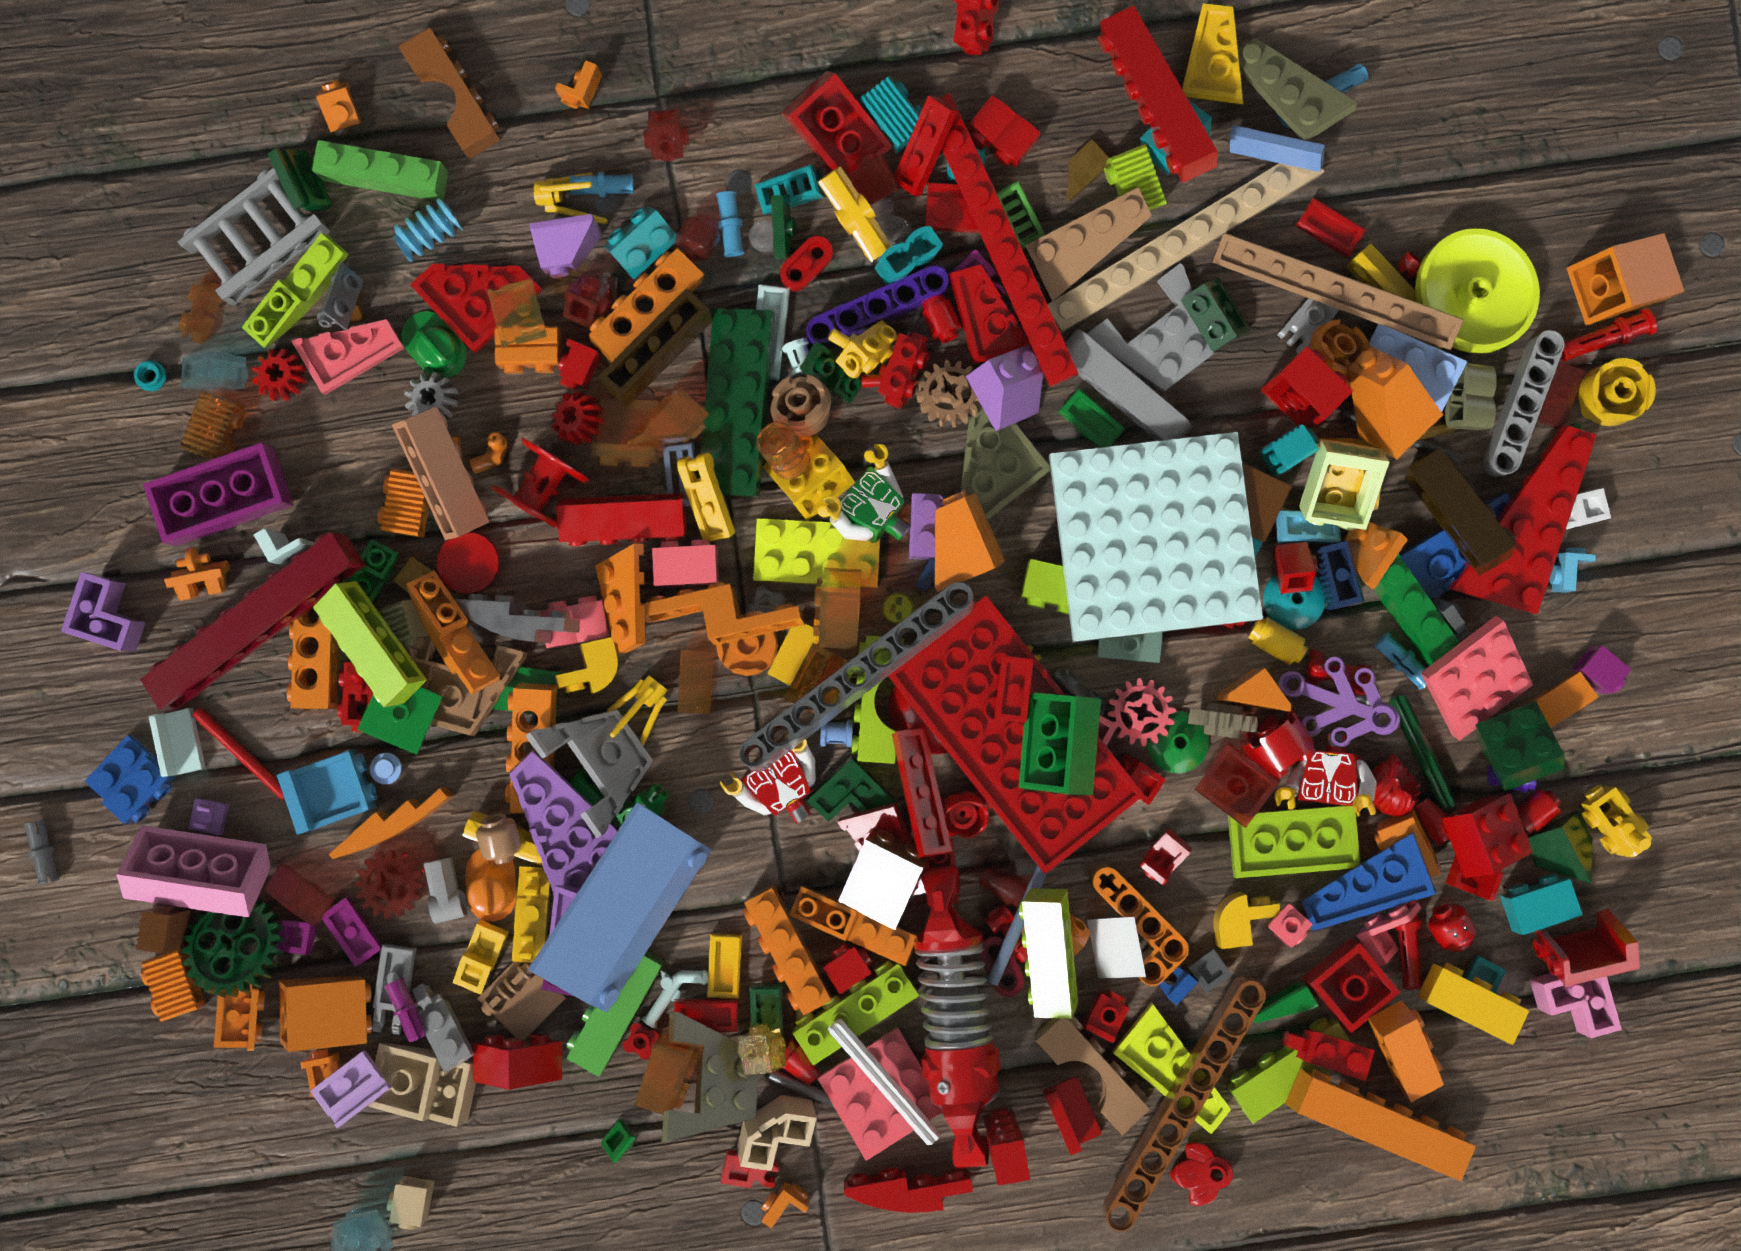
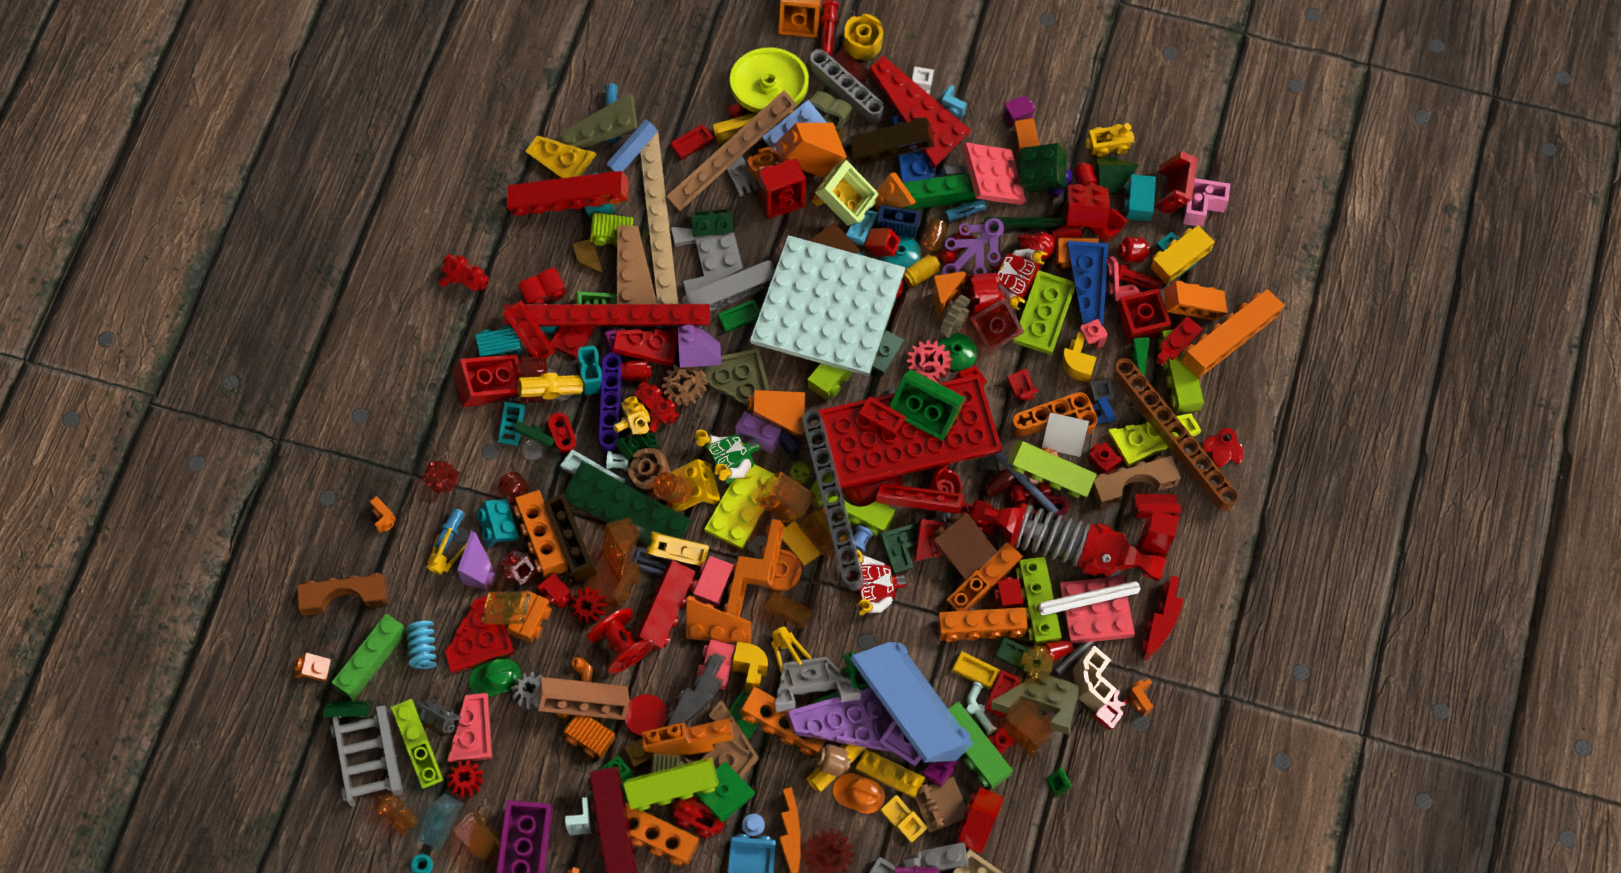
camera: 70 degrees left, 20 degrees down
light grey piece [424,857,467,924] -> none
dark azure pin [716,191,744,257] -> none
teal brick [1259,425,1319,477] -> none
none -> clear orange brick [923,219,947,251]

